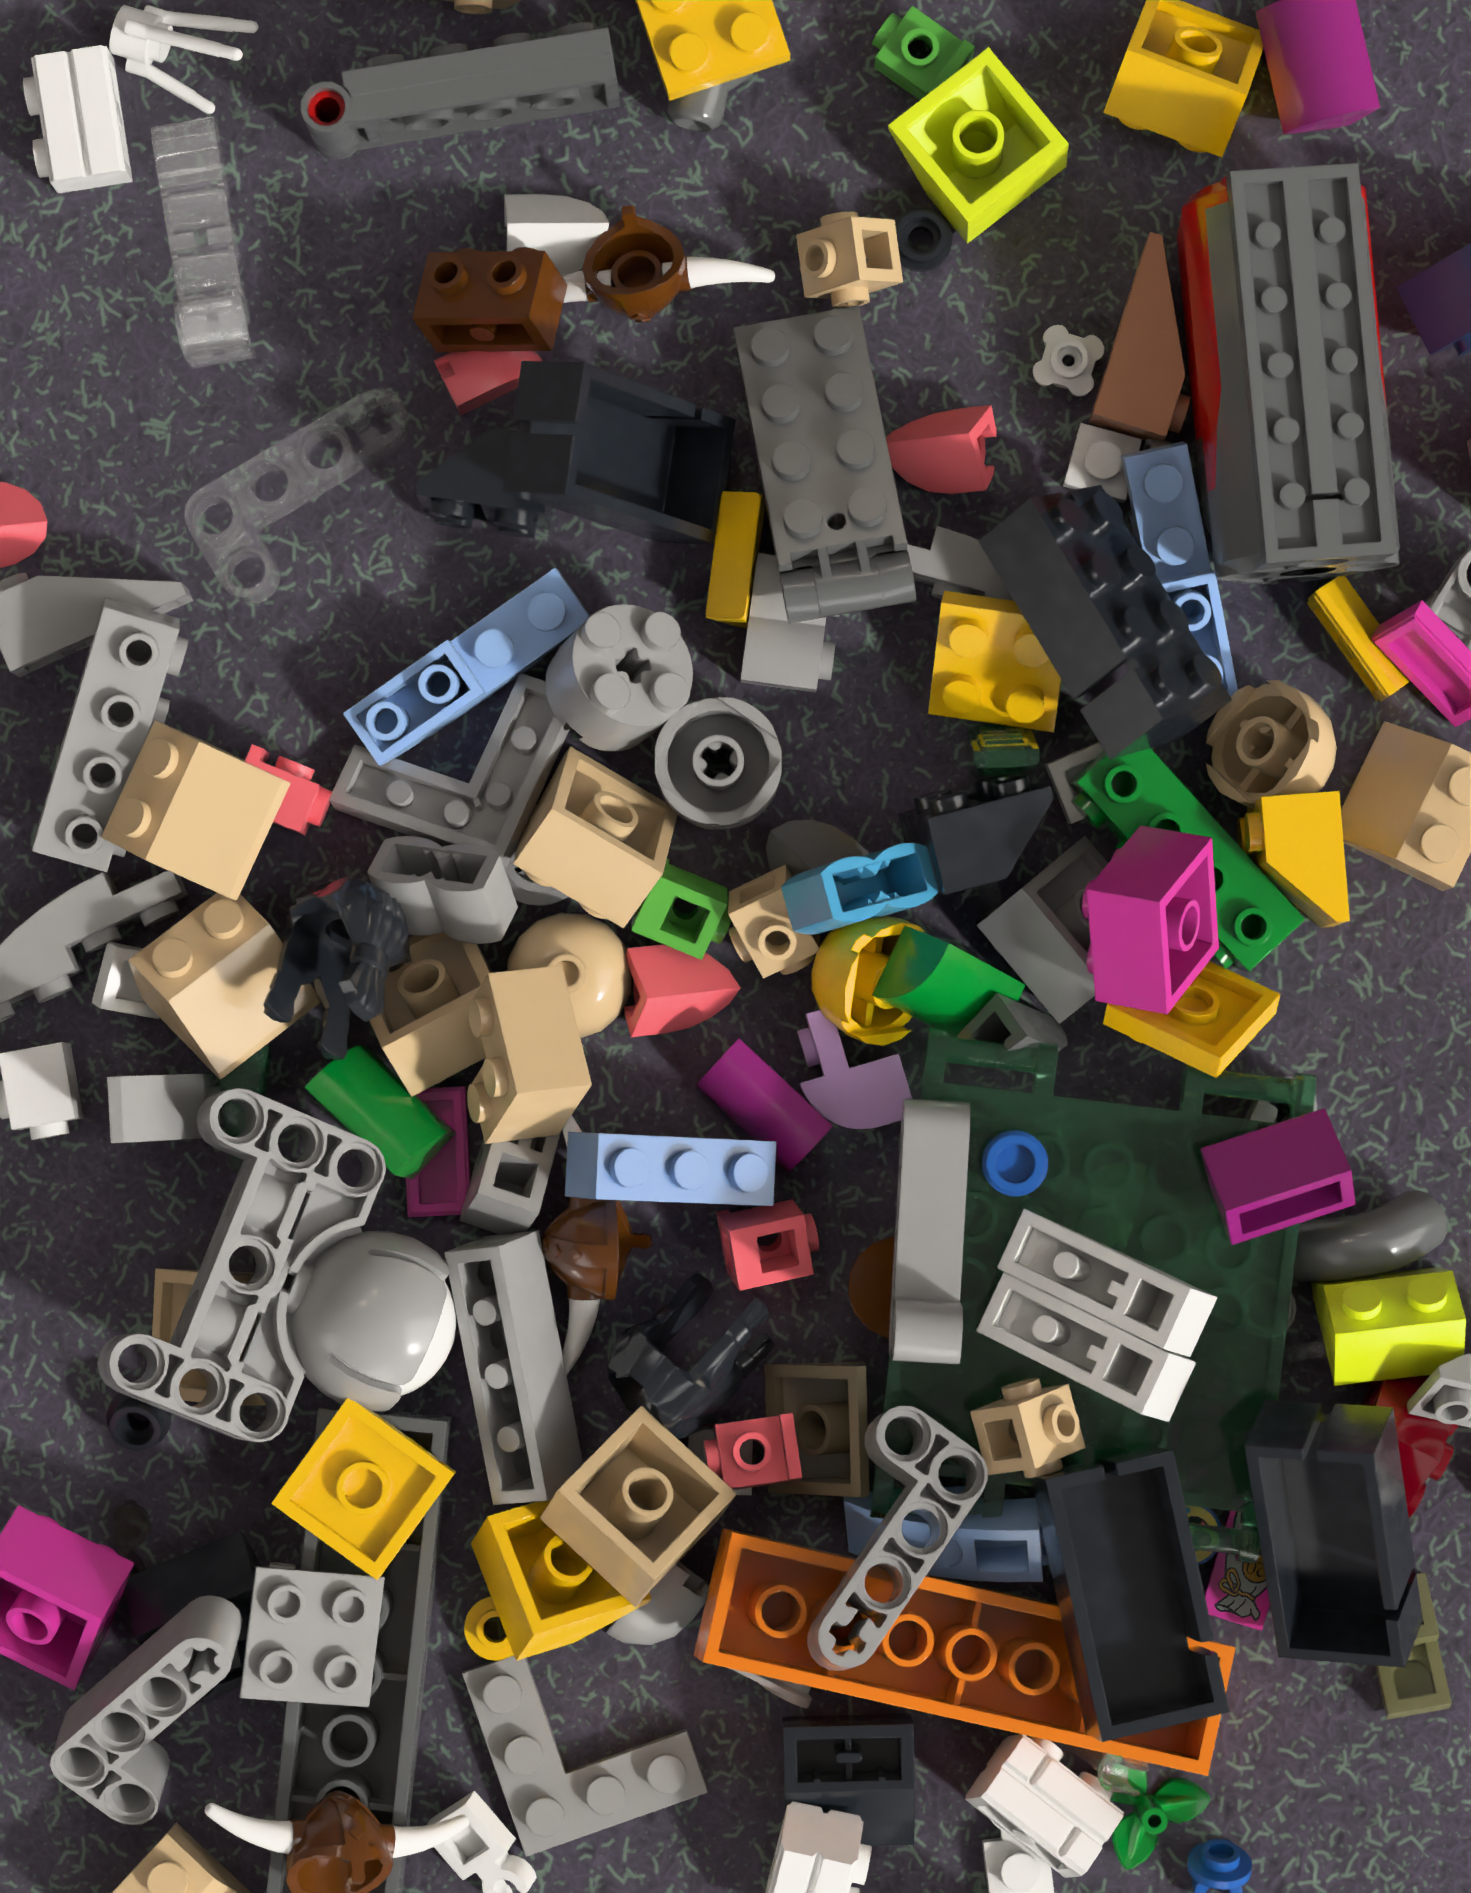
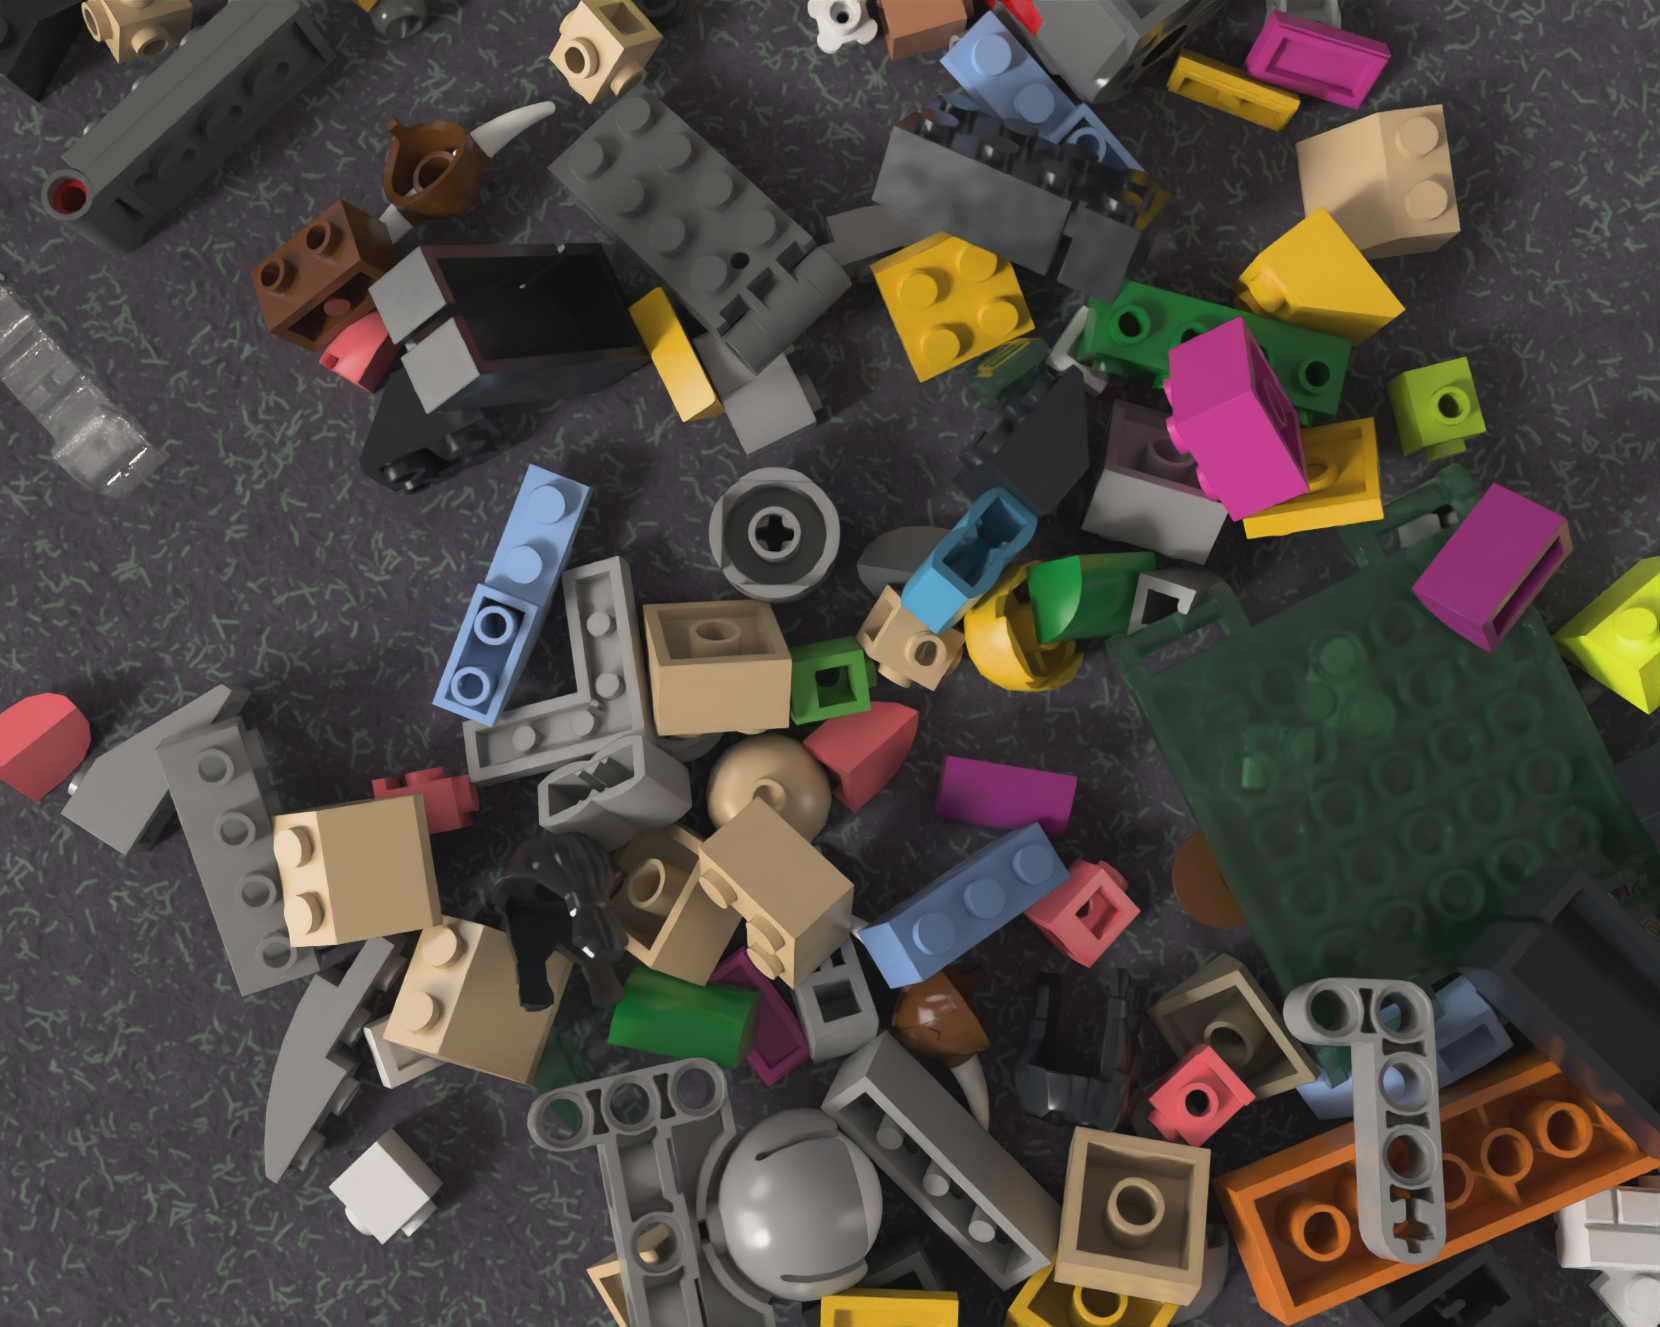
camera: 30 degrees left, 0 degrees up
light grey slope [107,1074,224,1143] -> none
clear beam [184,388,411,604] -> none
white brick [504,194,609,277] -> none
light grey brick [545,604,693,752] -> none
lavender brick [797,1010,912,1129] -> none
coral brick [886,405,997,494] -> none
light grey beam [889,1099,970,1364] -> none
tan brick [970,1378,1086,1478] -> none
white slope [976,1272,1196,1422] -> none
blue tile [981,1130,1048,1196] -> none
white slope [997,1209,1217,1357] -> none
white plate [1063,423,1142,503] -> none
tan cylinder [1206,680,1337,809] -> none
dark grey cylinder [1269,1190,1447,1282] -> none
none -> lime brick [1386,357,1486,462]

